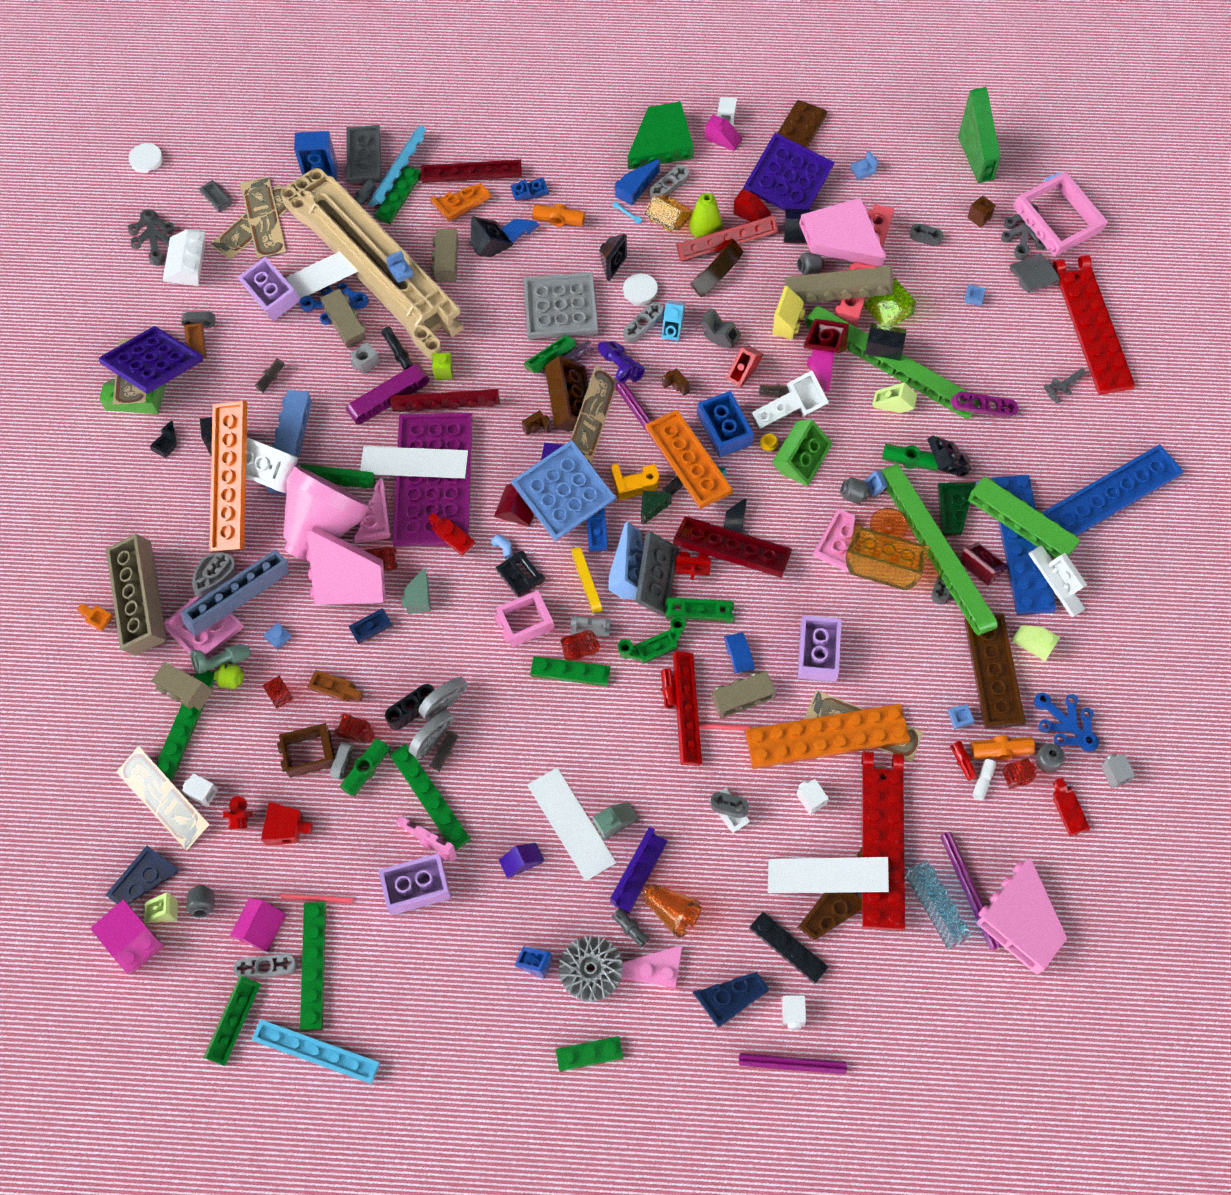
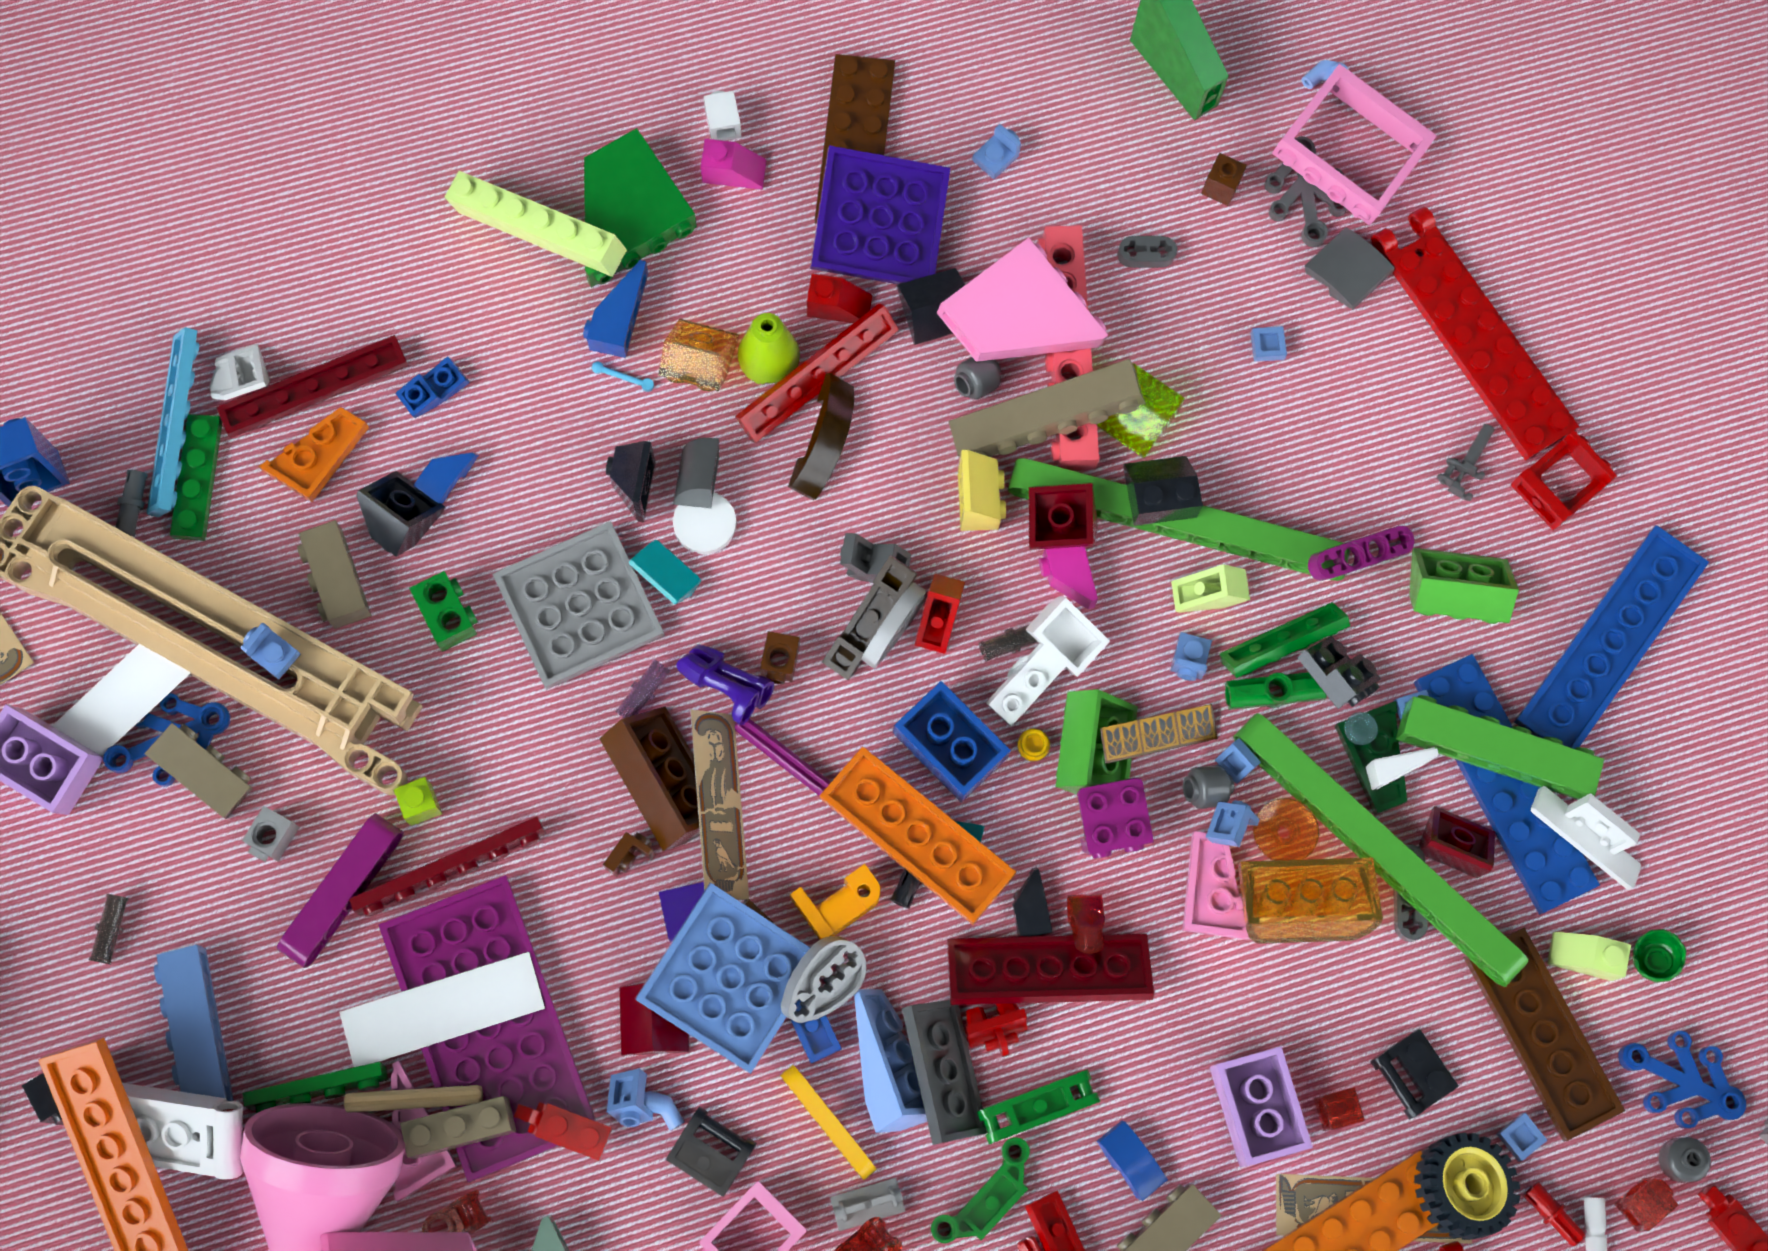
camera: 30 degrees left, 10 degrees up
dark grey plate [346,125,381,184] -> none
black pin [381,327,414,370] -> none
green plate [523,335,576,373] -> none
orange piece [532,204,585,227] -> none
light grey beam [624,303,663,343] -> none
clear green slope [641,491,672,525] -> none
light grey beam [650,165,689,202] -> none
medium azure slope [661,300,686,341] -> none
reddish brown bracket [662,368,689,396] -> none
orange piece [971,735,1035,760] -> none
none -> white slope [210,344,270,400]
none -> tan axle [344,1085,483,1113]
none -> dark tan brick [400,1096,516,1159]
none -> green brick [409,571,478,652]
none -> yellowish green brick [444,171,627,277]
none -> medium blue bracket [607,1068,653,1127]
none -> teal slope [628,540,701,605]
none -> dark grey brick [673,438,719,508]
none -> reddish brown brick [760,631,800,684]
none -> light grey piece [781,936,866,1023]
none -> slope [822,555,918,680]
none -> light grey piece [861,582,928,669]
none -> clear red piece [1067,894,1105,954]
none -> magenta bracket [1077,778,1154,858]
none -> sticker [1100,704,1218,764]
none -> medium blue bracket [1170,632,1212,681]
none -> medium blue bracket [1206,800,1260,847]
none -> green plate [1219,602,1350,678]
none -> clear red brick [1313,1087,1365,1131]
none -> clear light blue plate [1344,712,1378,745]
none -> white slope [1366,747,1439,790]
none -> black plate [1370,1029,1459,1120]
none -> bright green slope [1409,548,1519,624]
none -> wheel [1414,1133,1520,1240]
none -> red window [1510,429,1617,531]
none -> green hair [1633,929,1686,983]

